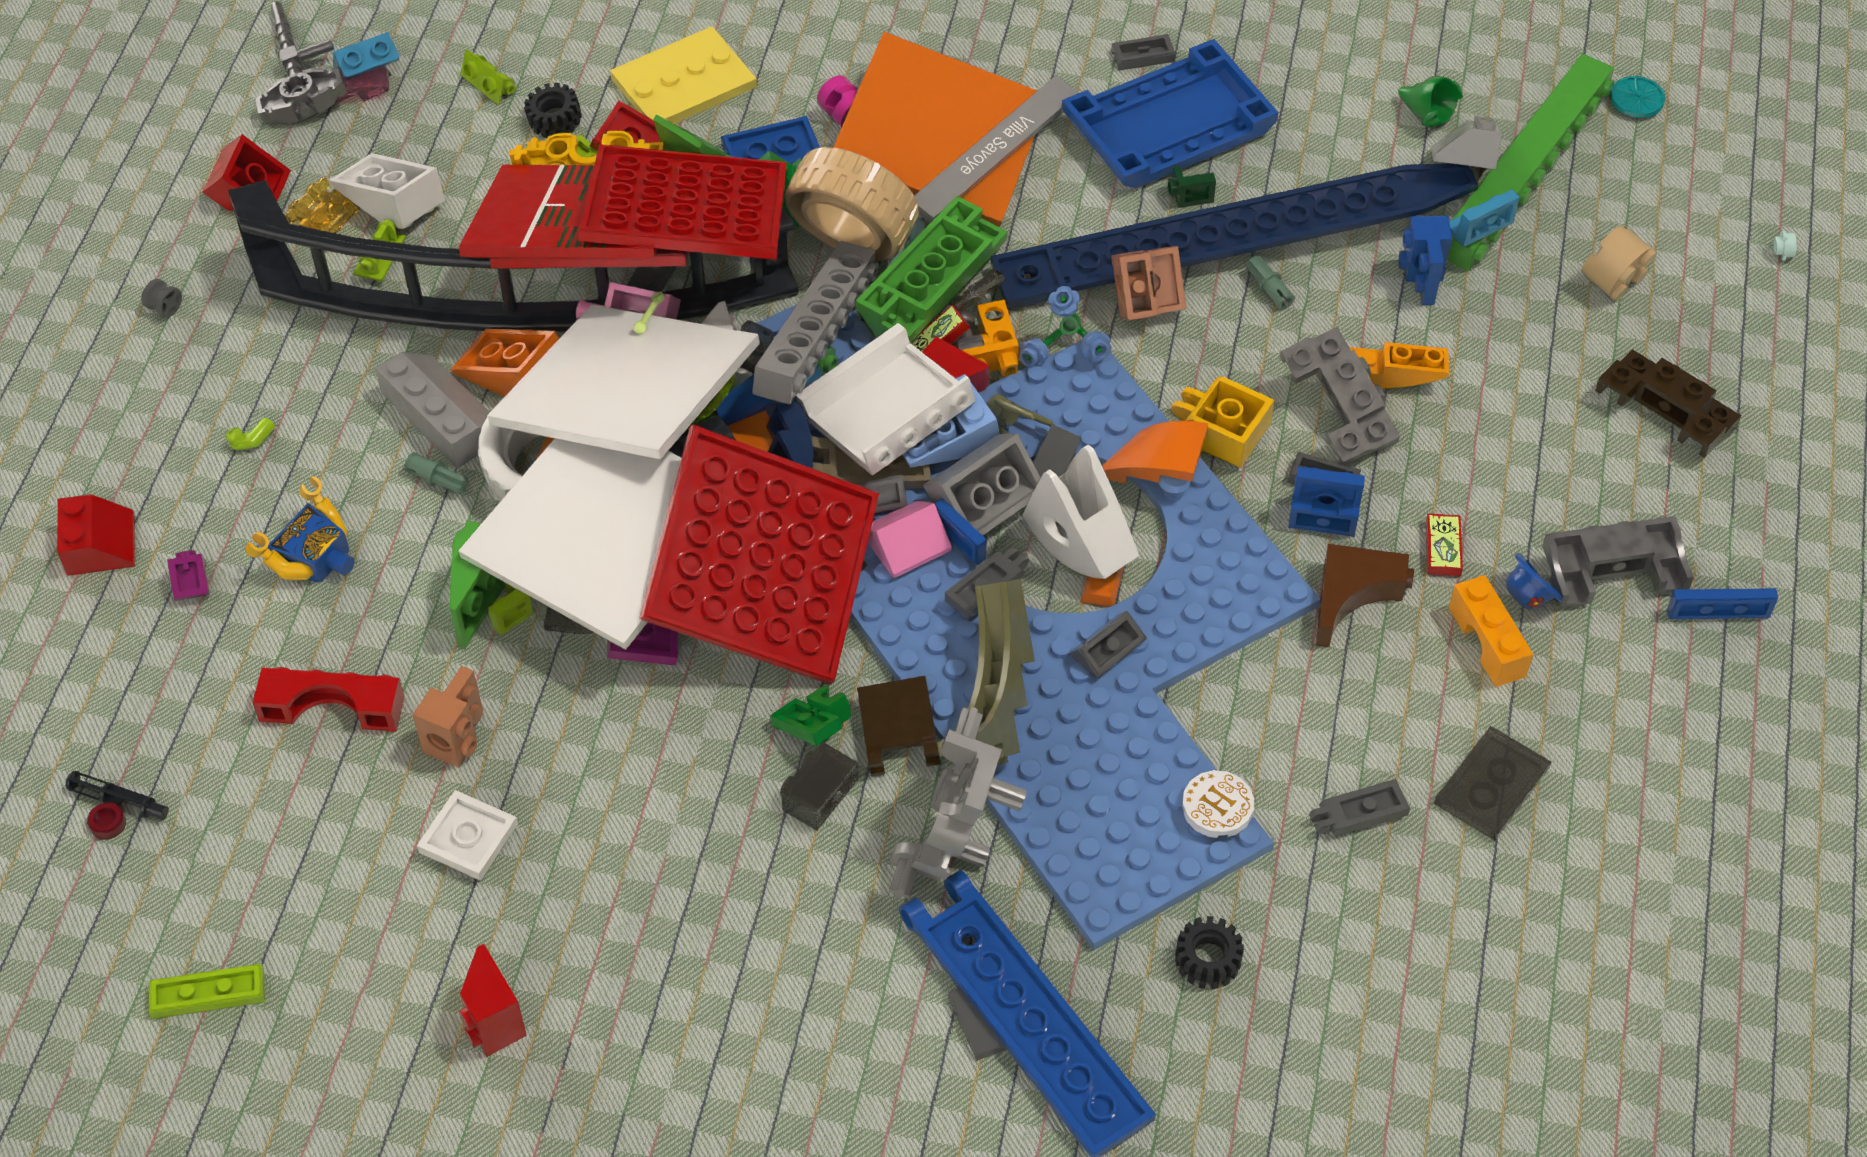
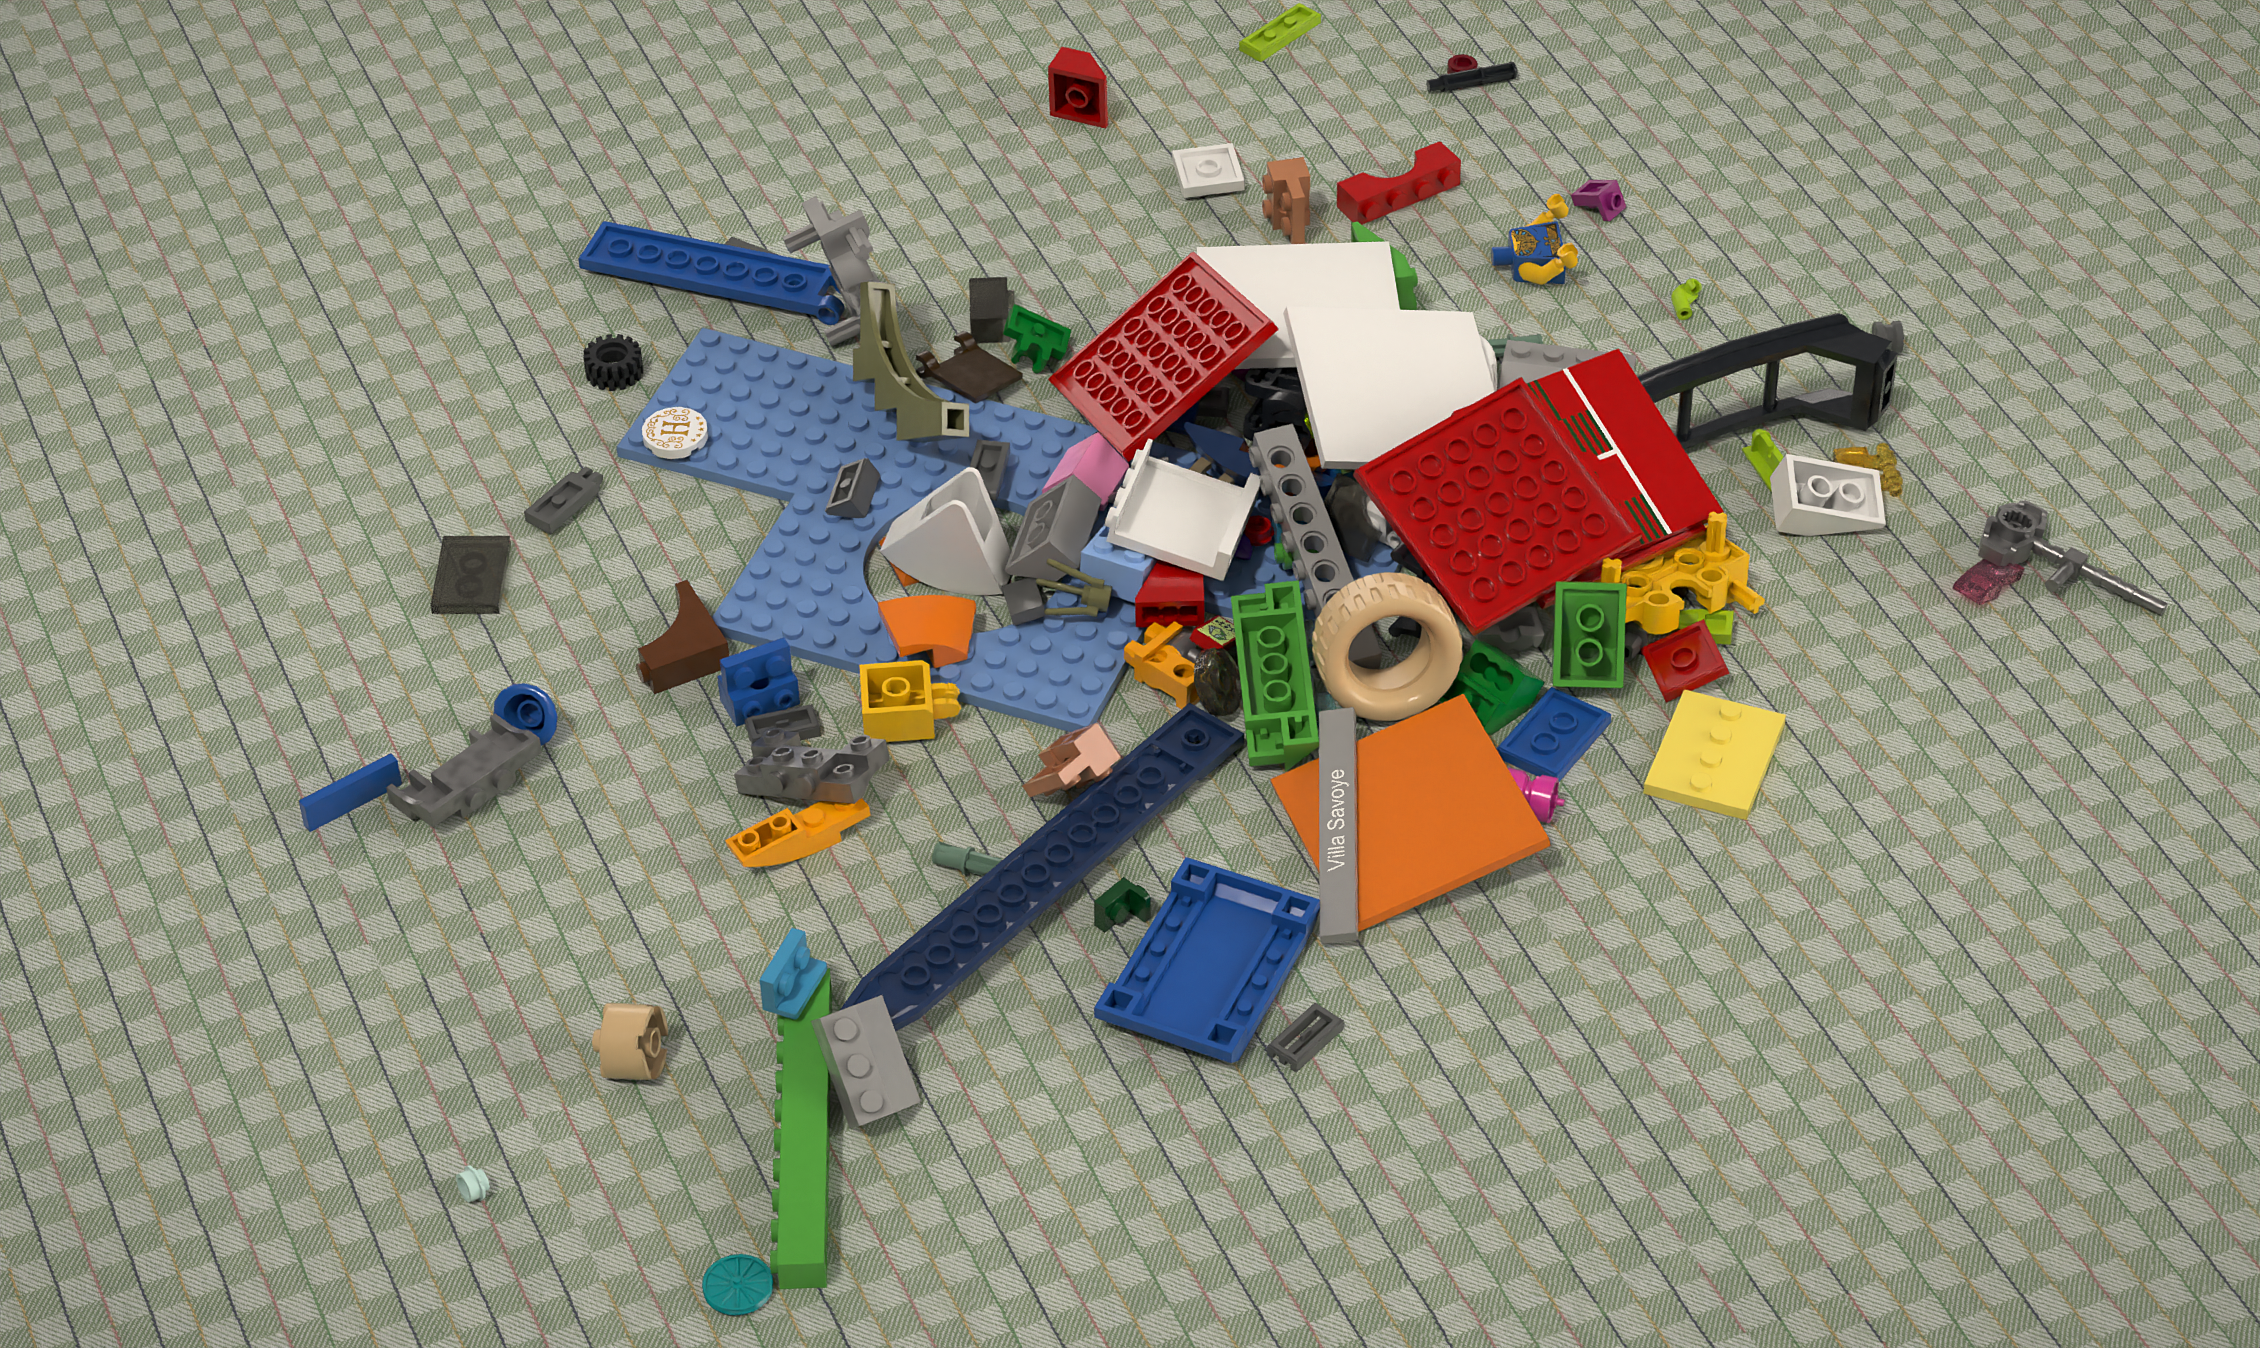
camera: 145 degrees right, 10 degrees down
red slope [57,494,135,576] -> none
red slope [202,134,291,211] -> none
dark azure bracket [333,32,400,79] -> none
lime hinge [460,49,516,105] -> none
black tyre [524,82,582,138] -> none
blue tile [935,498,987,565] -> none
medium blue plant [1019,286,1112,367] -> none
green hat [1398,76,1463,127] -> none
blue brick [1398,216,1452,305] -> none
tile [1426,513,1463,576] -> none
light orange arch [1449,575,1533,687] -> none
dark brown bracket [1595,349,1742,458] -> none

